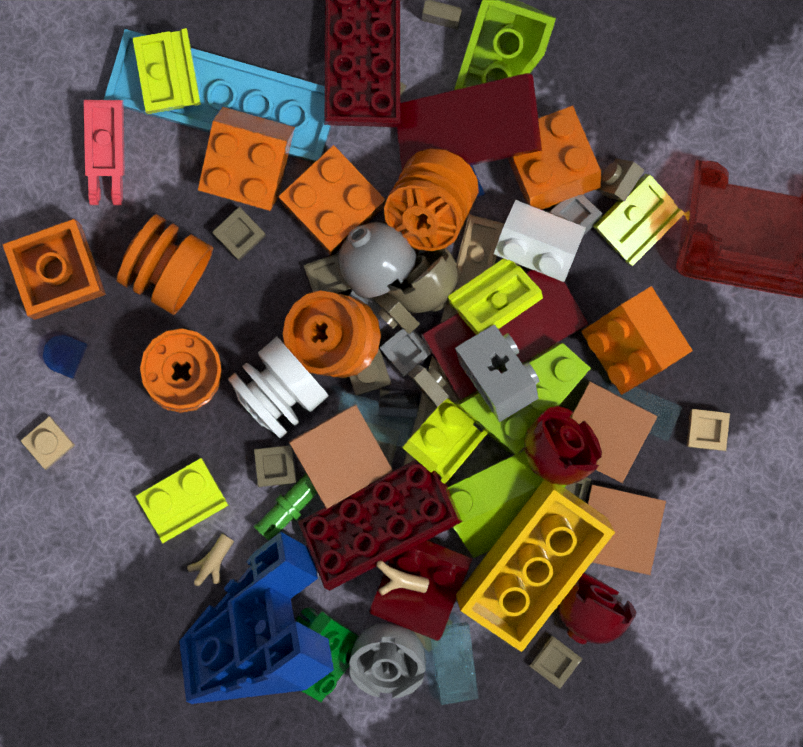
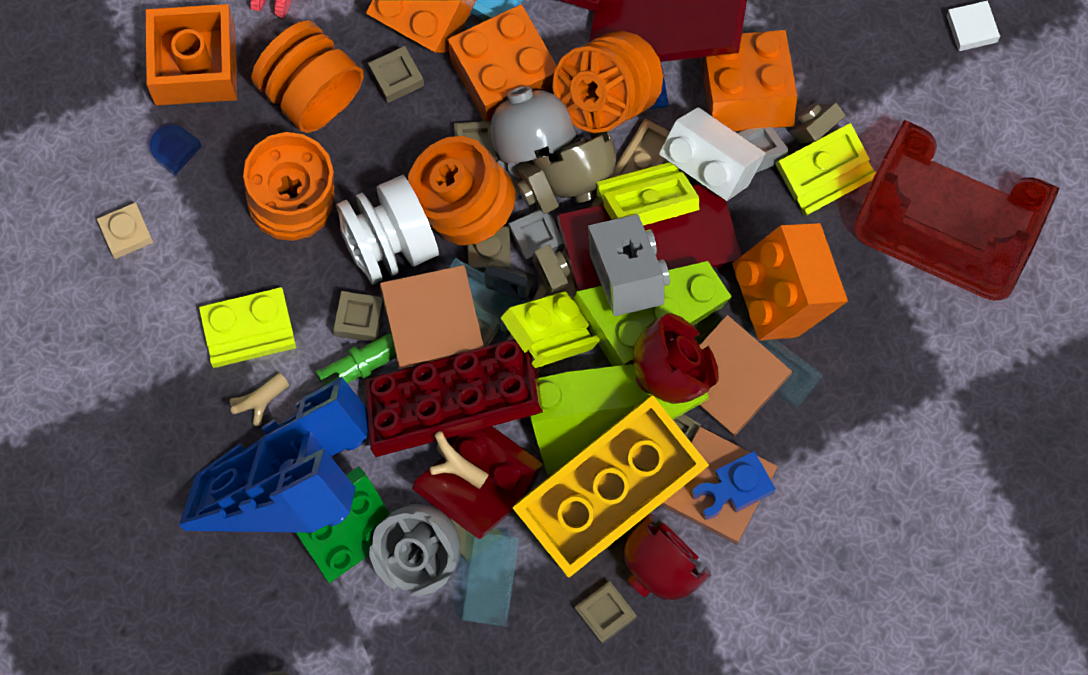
camera: 20 degrees right, 15 degrees down
tan plate [686,409,730,451] -> none
none -> blue plate [691,451,776,520]
none -> white tile [946,0,1000,51]

